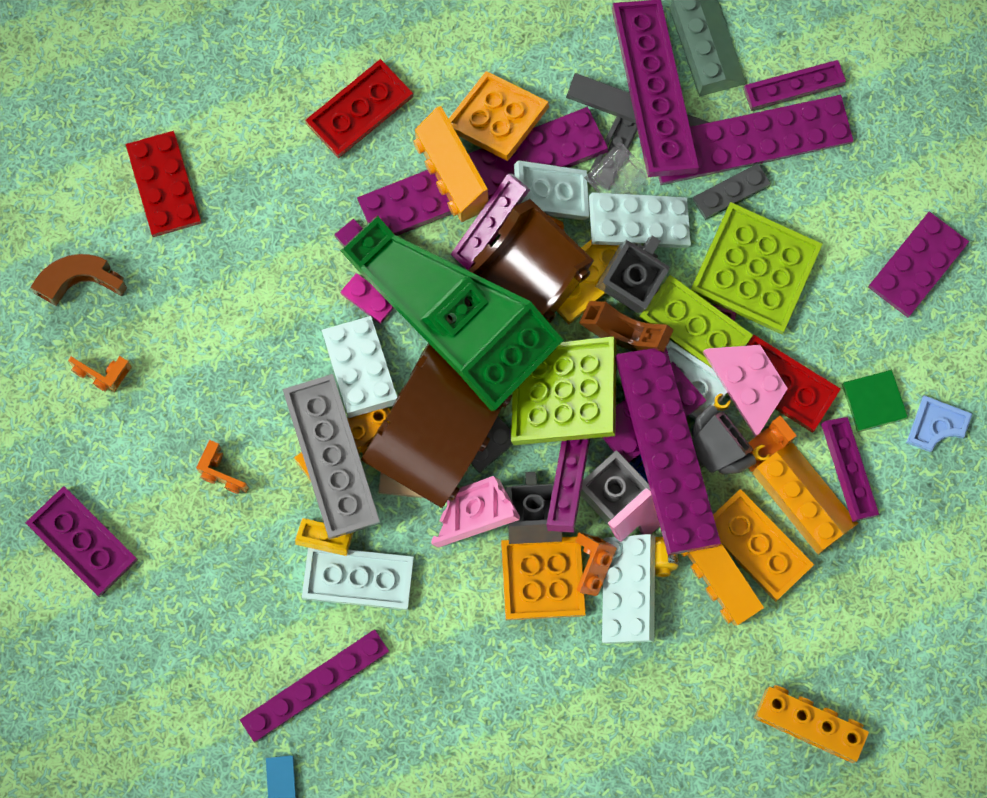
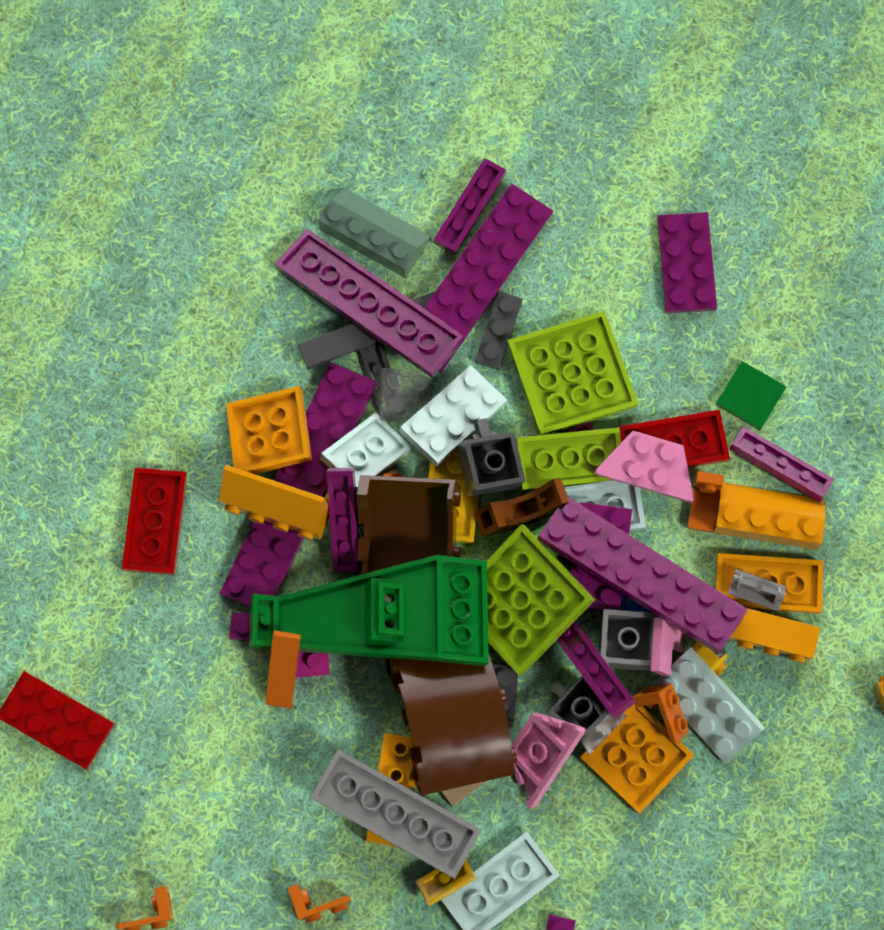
camera: 35 degrees left, 0 degrees up
dark orange arch [30,254,127,306] -> none
light aqua plate [322,316,397,418] -> none
dark grey torso [691,394,770,474] -> none
light blue tile [906,395,972,452] -> none
none -> orange tile [265,631,301,709]
none -> light grey hinge [727,569,786,612]

